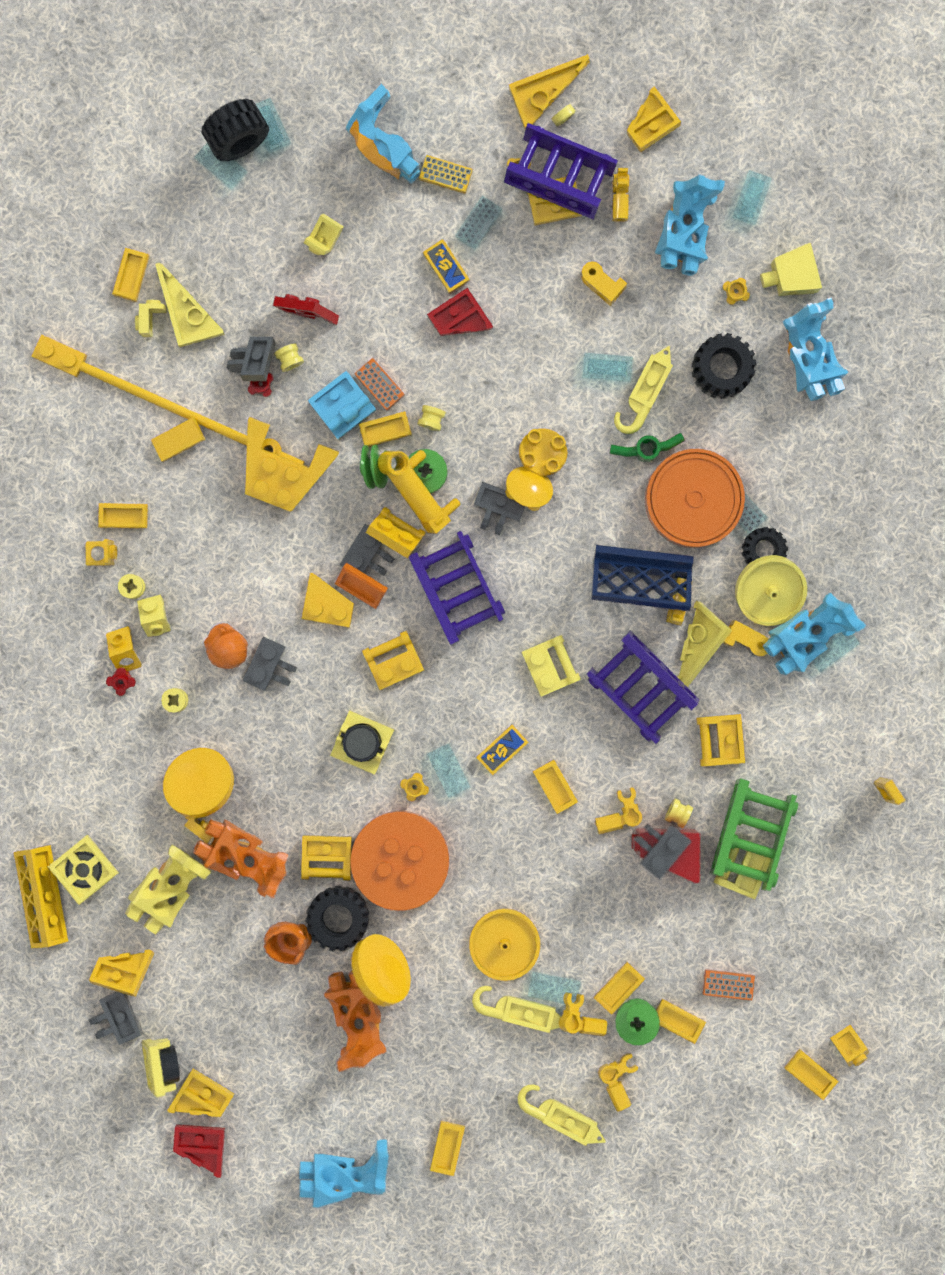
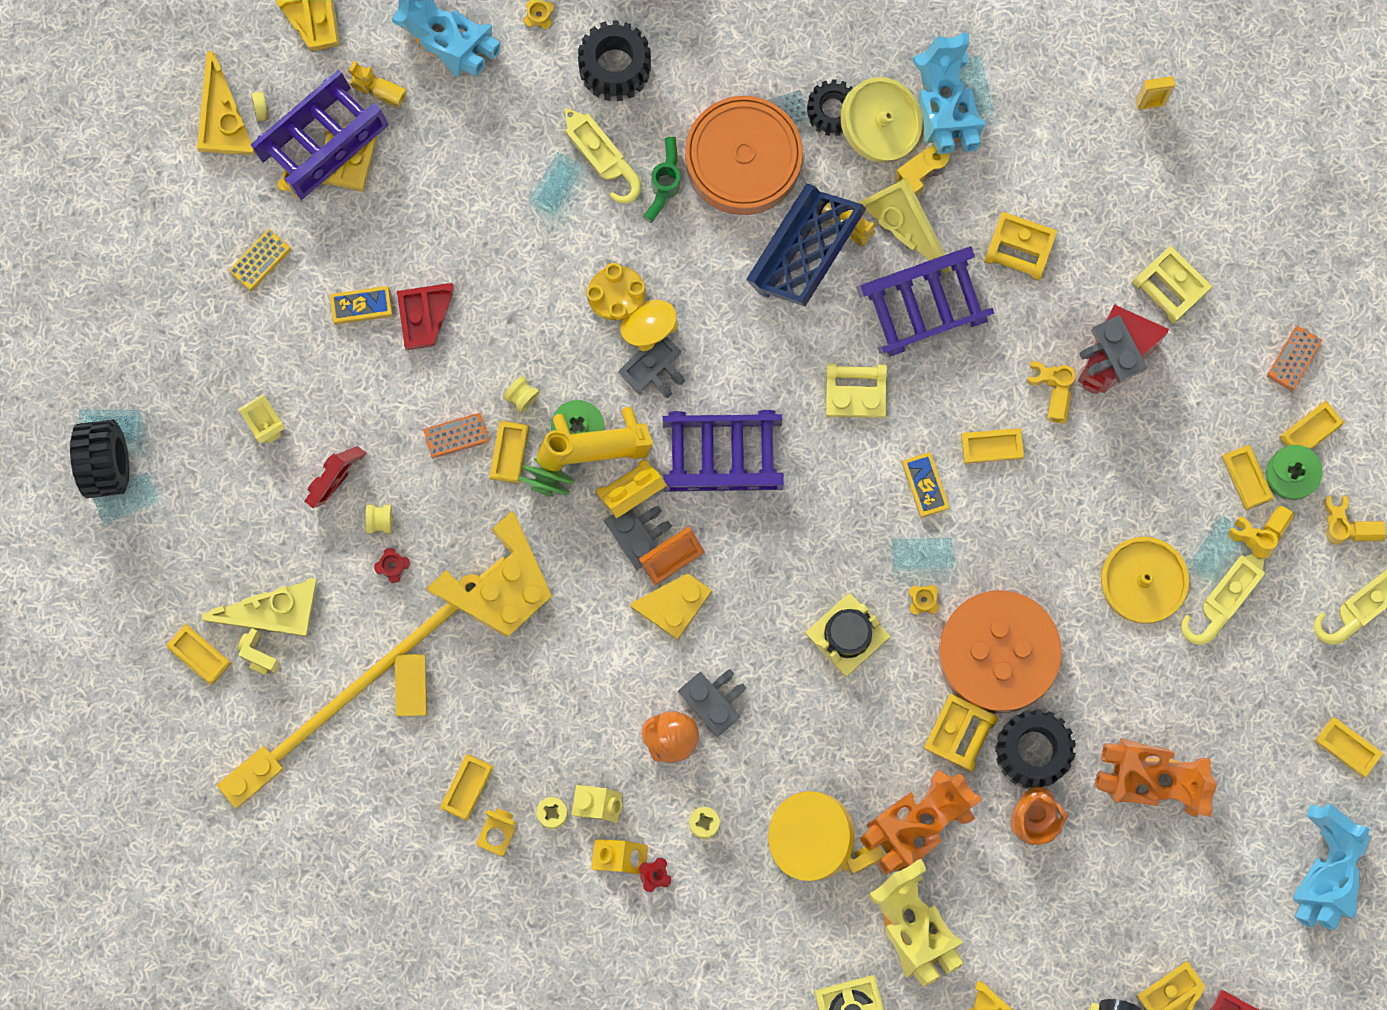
camera: 65 degrees left, 10 degrees down
dark grey hinge [226,337,275,381] -> none
medium azure plate [308,371,377,440] -> none
medium azure hips [346,84,421,184] -> none
yellow piece [351,934,411,1007] -> none
yellow plate [362,630,424,690] -> none
tile [455,196,502,251] -> none
yellow leg [581,261,627,306] -> none
light yellow wheel [664,798,693,829] -> none
bright green fence [709,778,798,891] -> none

